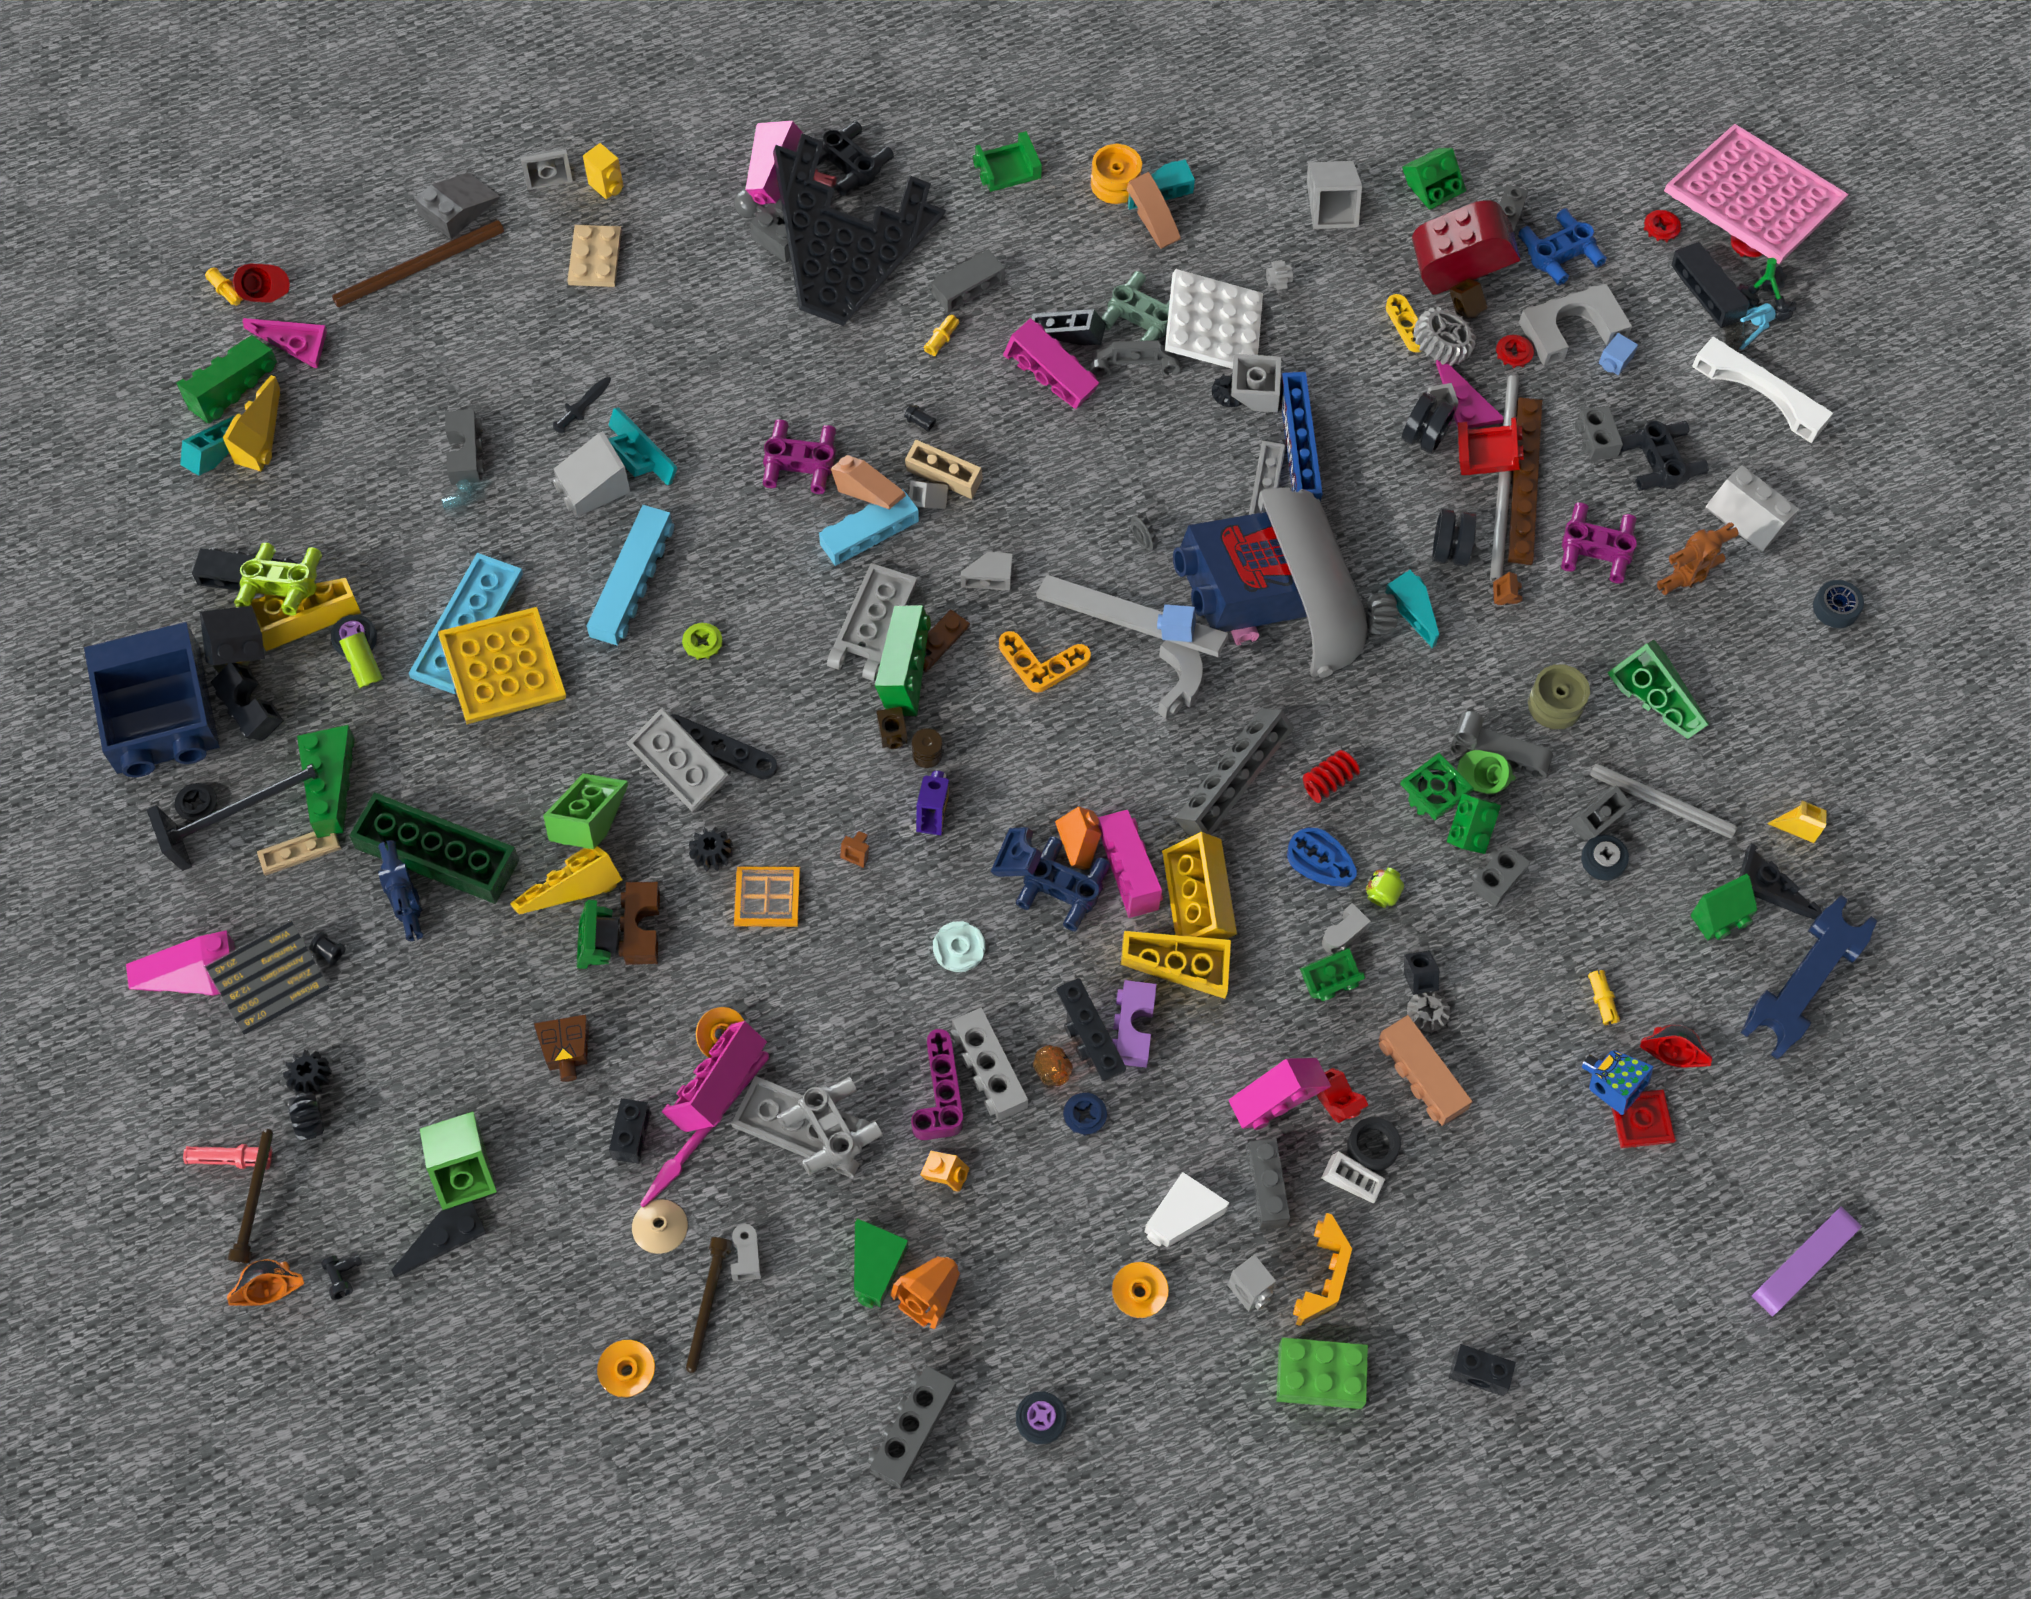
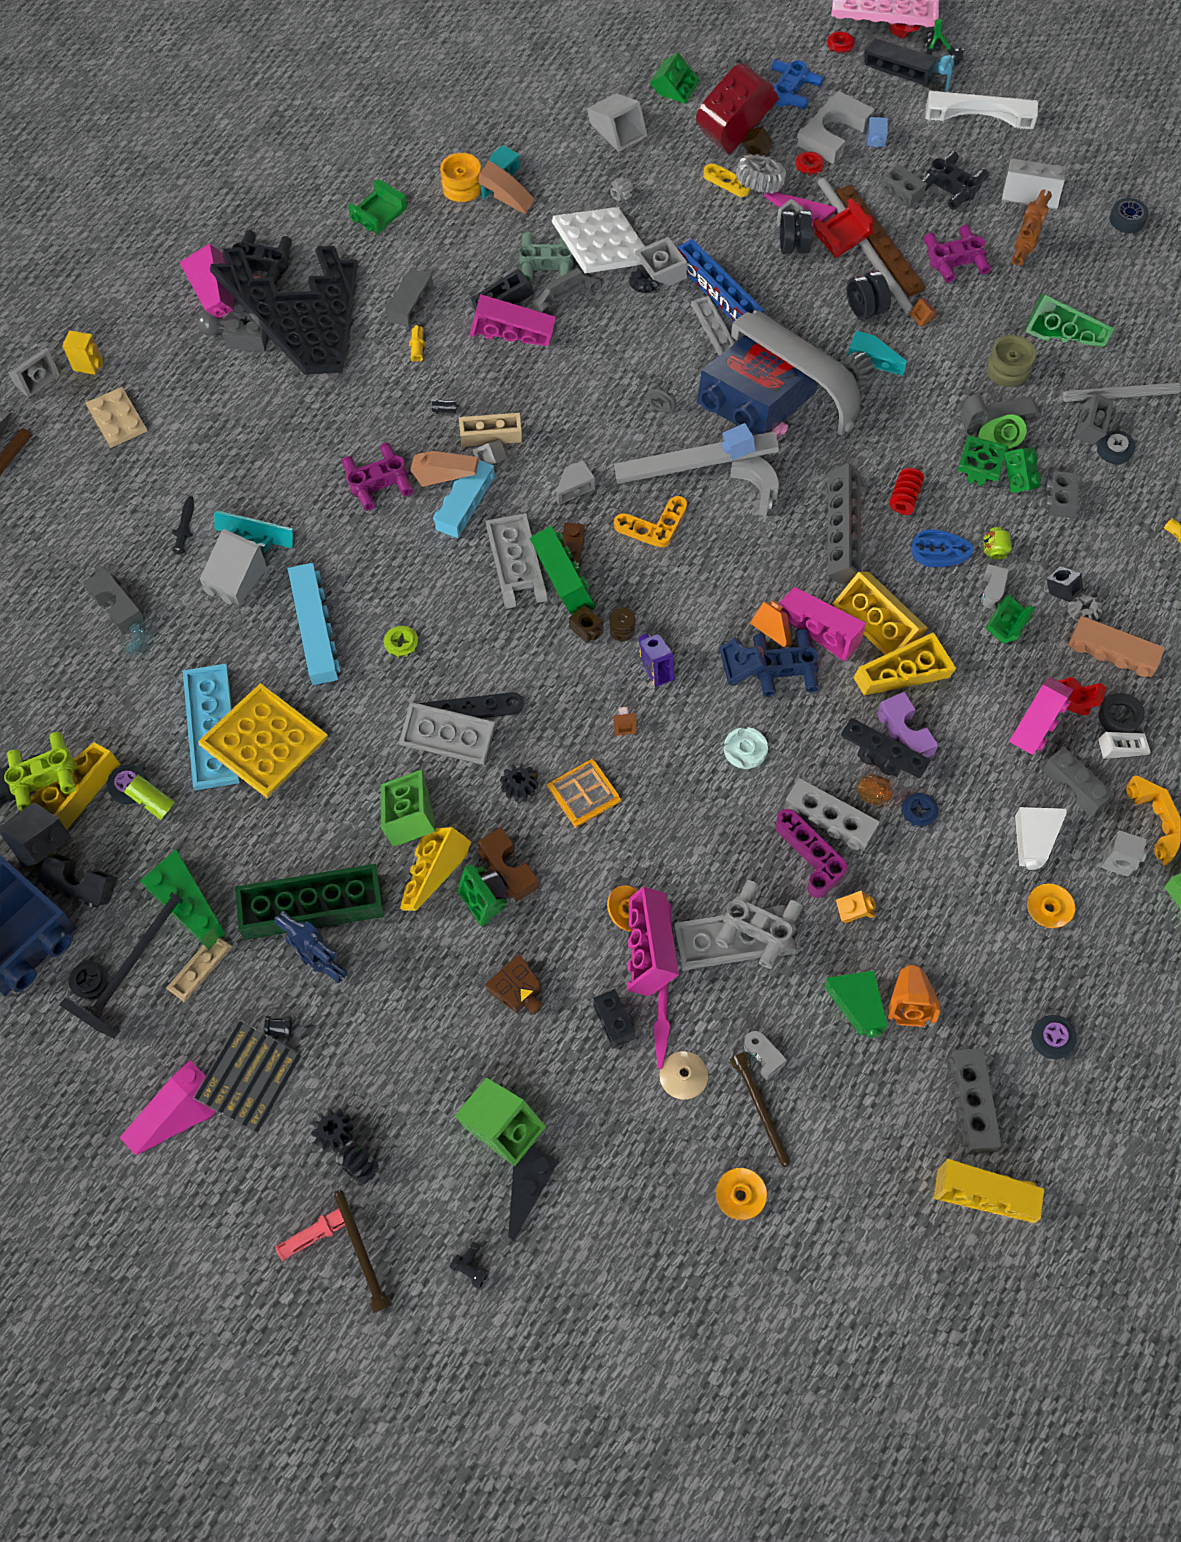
camera: 30 degrees left, 0 degrees up
orange hat [227,1259,304,1306] -> none
none -> yellow wedge [934,1159,1044,1223]

